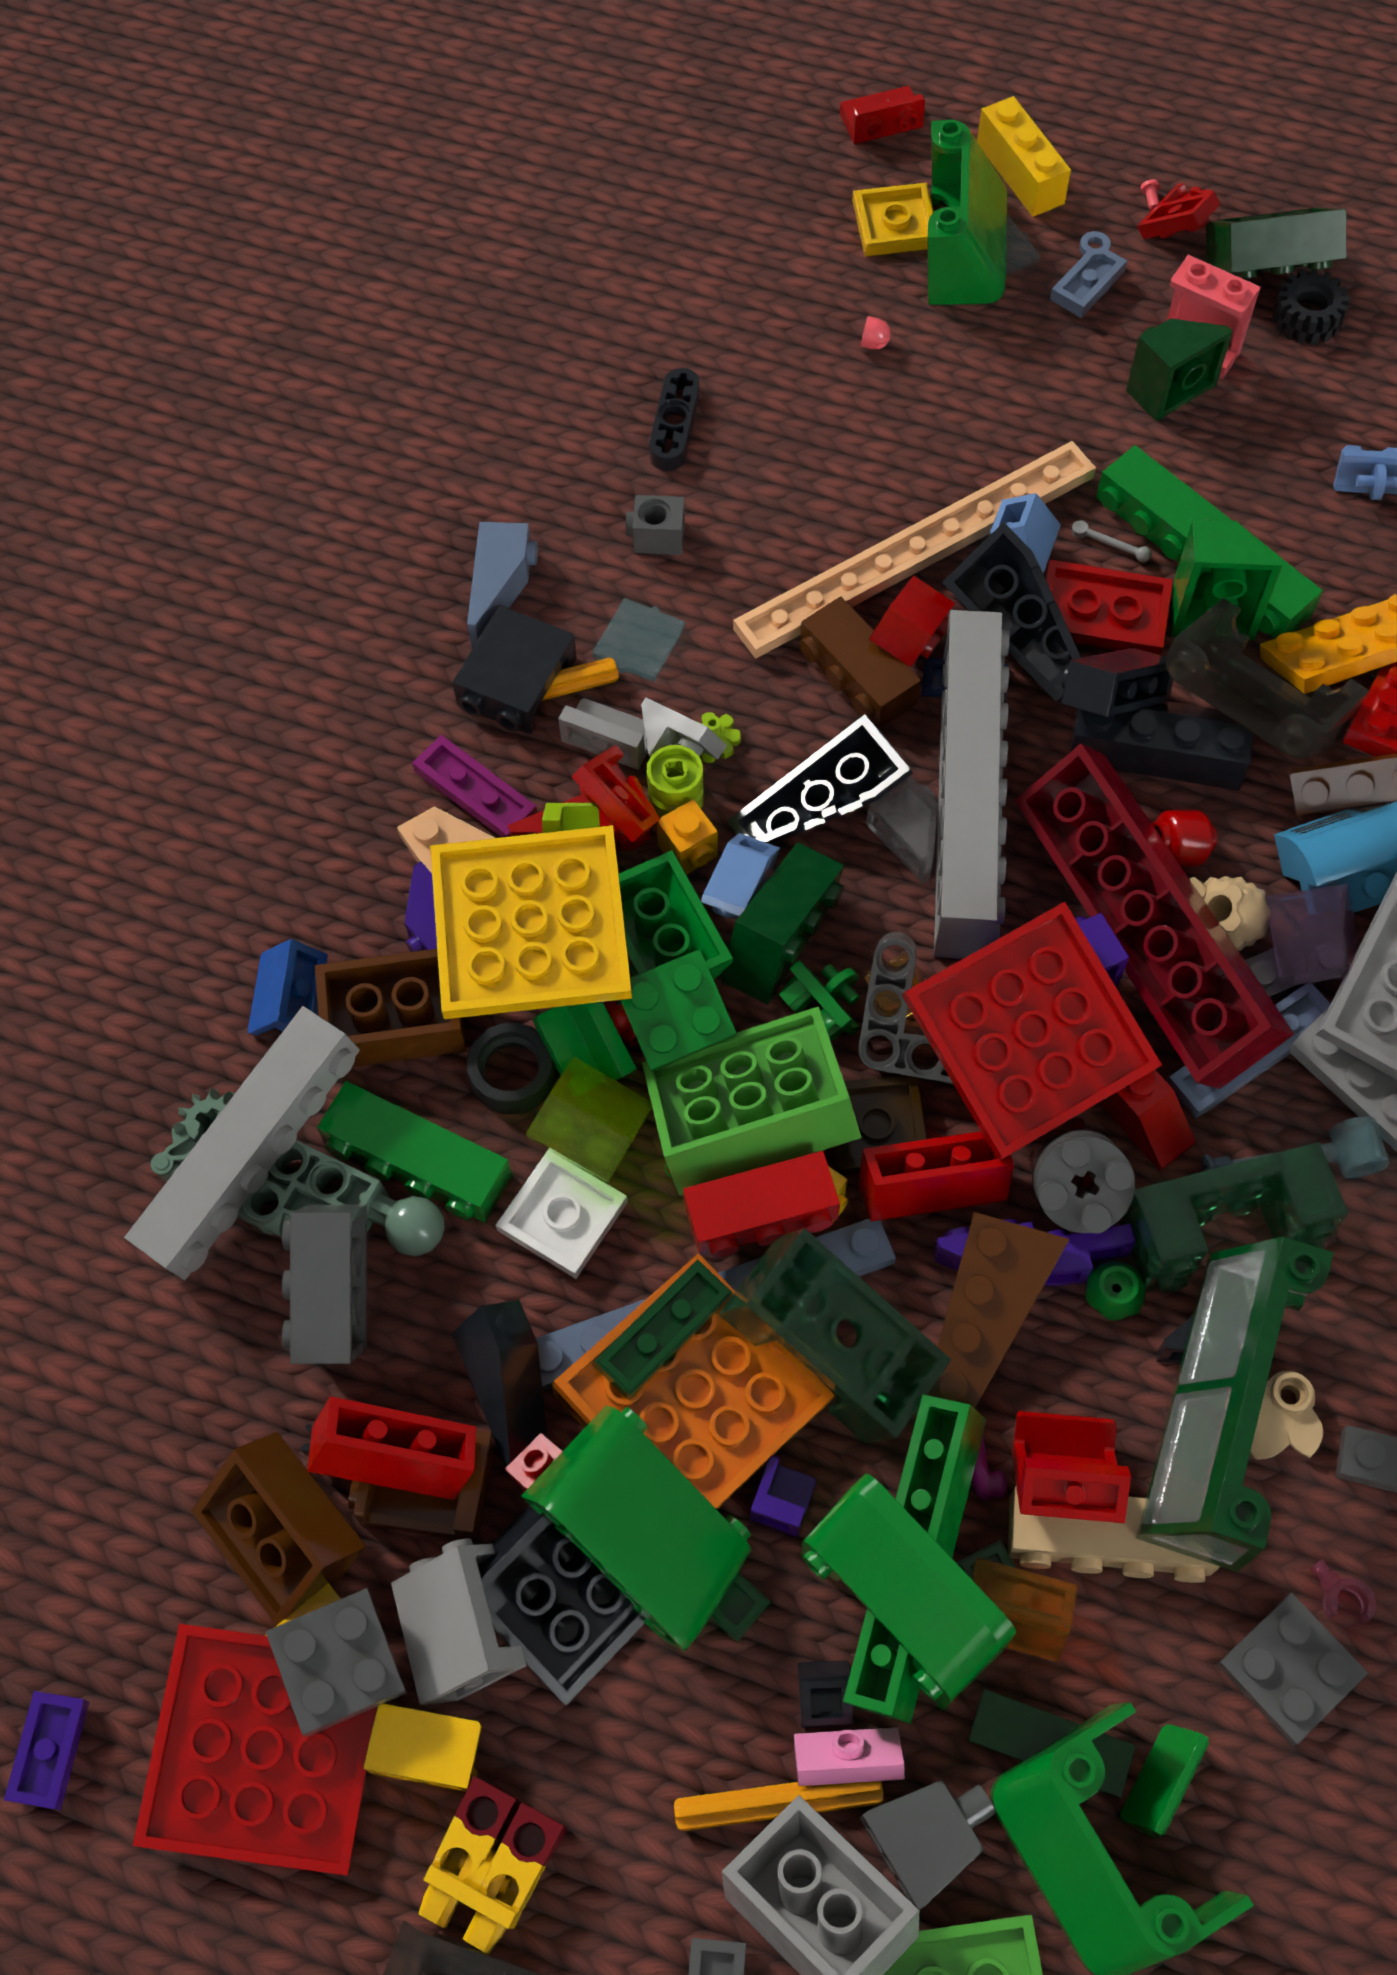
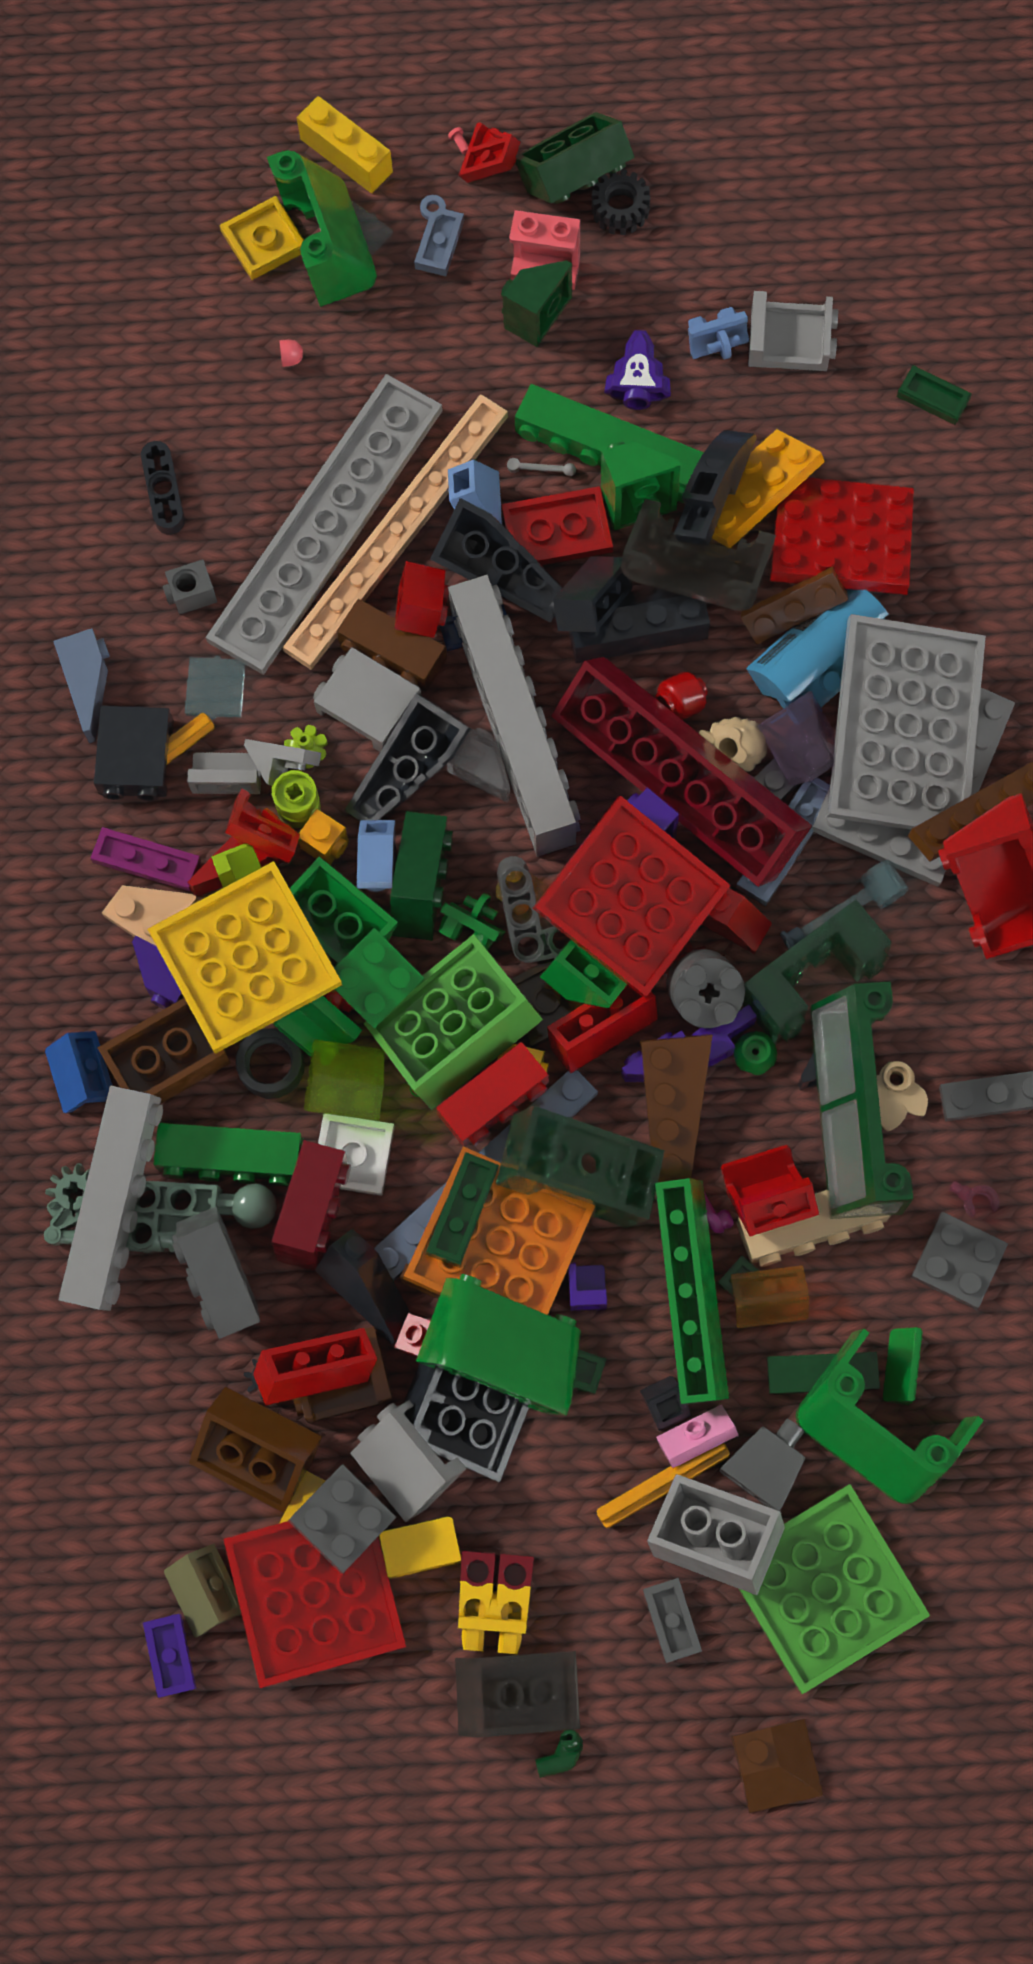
camera: 20 degrees left, 10 degrees up
green windscreen [800,1473,1016,1711] -> none
red bracket [840,86,925,144] -> none
none -> olive panel [164,1544,241,1637]
none -> light grey plate [205,374,443,675]
none -> dark red wedge [271,1140,351,1271]
none -> light grey panel [313,647,421,752]
none -> green slope [540,940,627,1008]
none -> dark purple rock [604,330,671,410]
none -> black slope [674,430,757,546]

